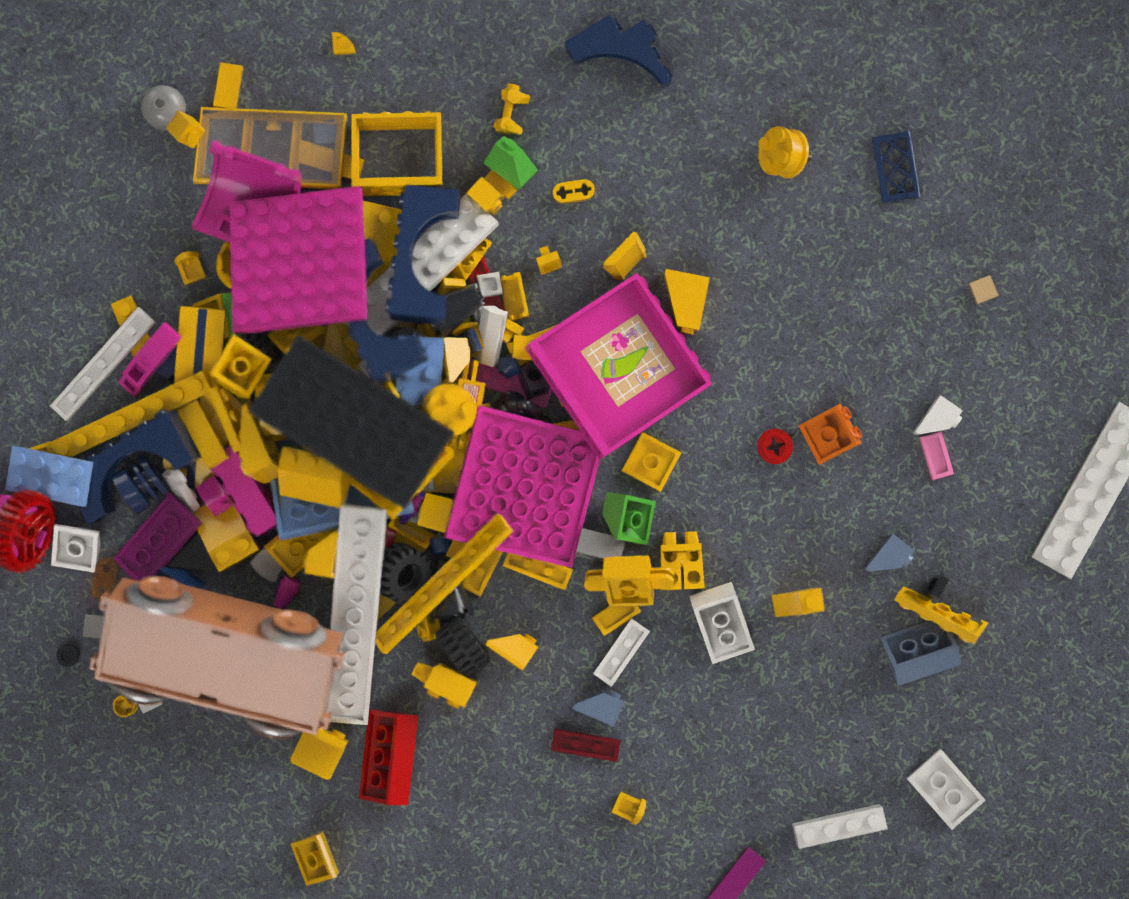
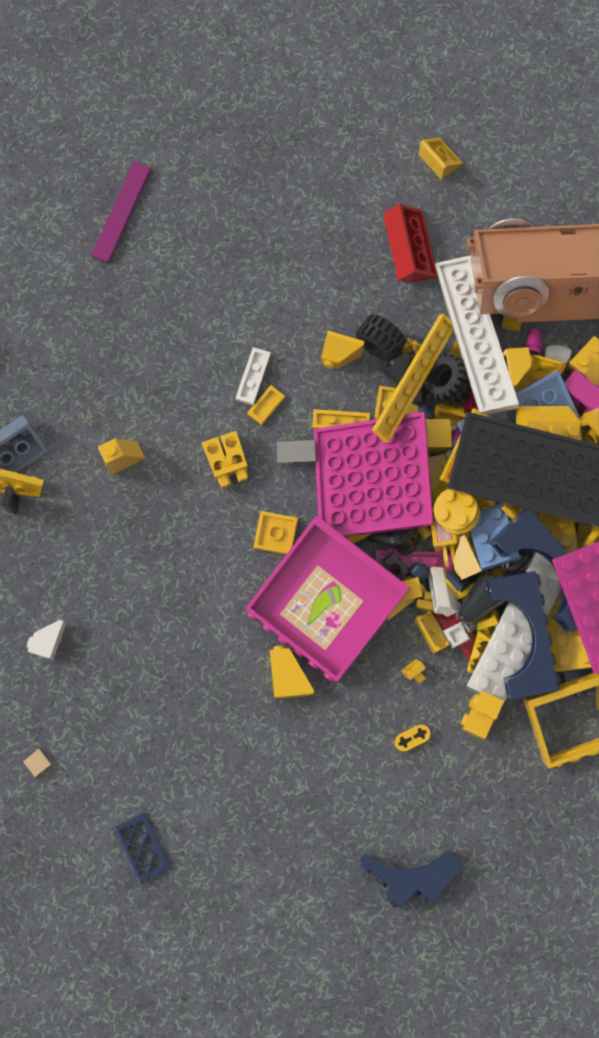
camera: 165 degrees right, 10 degrees down
yellow bracket [290,728,349,780] -> none
yellow hinge [412,662,478,709] -> none
bright green slope [483,136,538,190] -> none
yellow piece [494,83,530,135] -> none
dark red tile [551,728,621,762] -> none
sand blue slope [572,690,624,727] -> none
yellow brick [584,555,674,606] -> none
bright green slope [602,492,656,545] -> none
yellow slope [603,232,646,281] -> none
yellow tile [611,791,646,825] -> none
white slope [689,582,755,664] -> none
red gear [757,429,793,464] -> none
yellow wheel [758,126,812,178] -> none
white brick [792,804,887,849] -> none
orange plate [799,403,862,465] -> none
sand blue slope [863,534,914,572] -> none
bright pink tile [919,431,954,480] -> none

